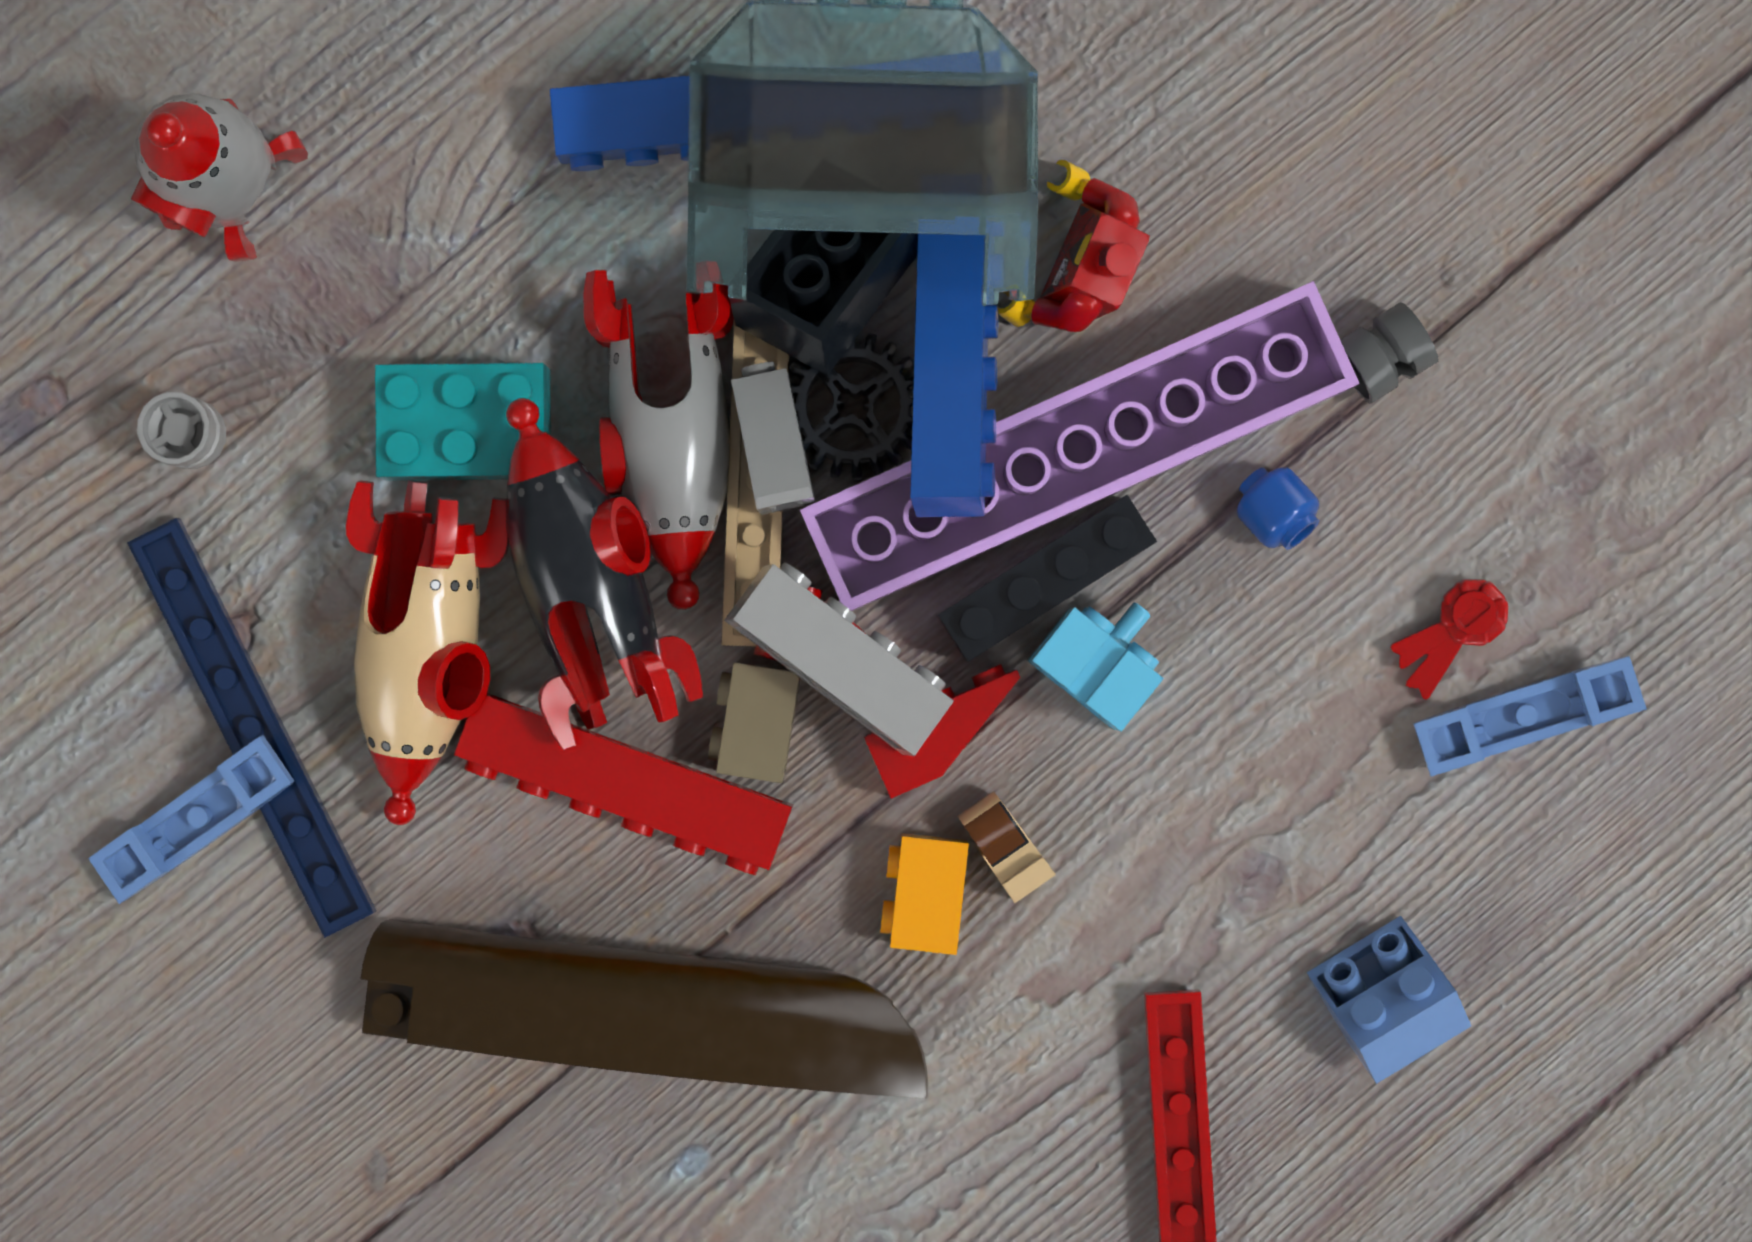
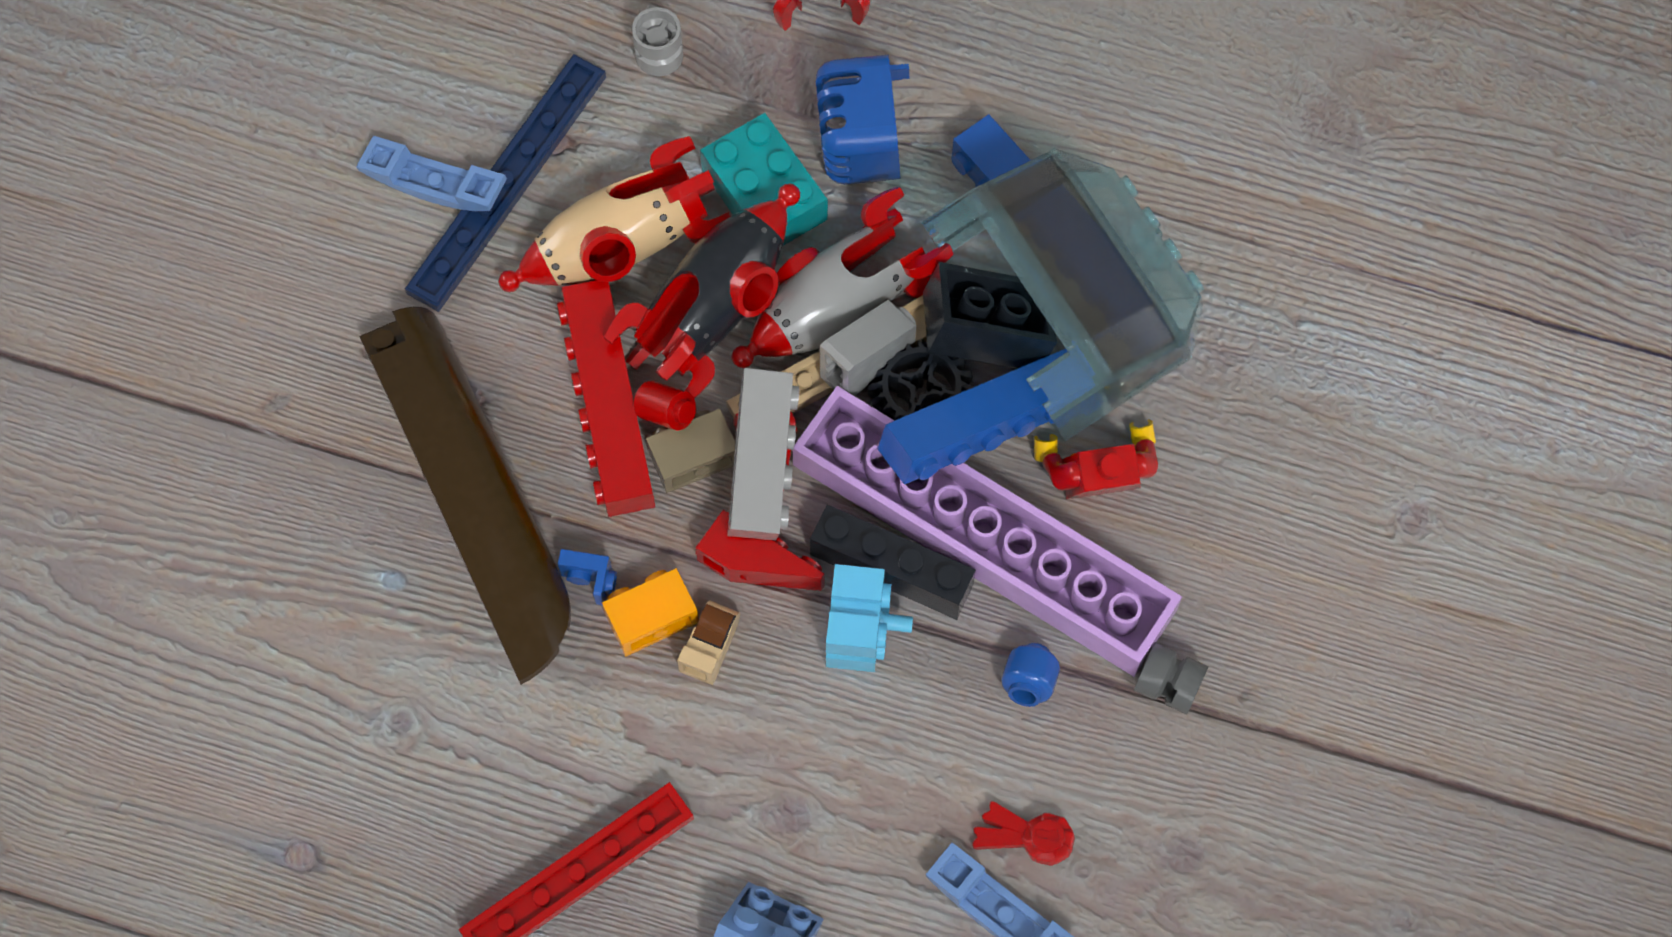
camera: 55 degrees right, 20 degrees down
none -> blue bracket [558,549,617,606]
none -> red brick [633,381,696,431]
none -> blue piece [815,54,910,185]

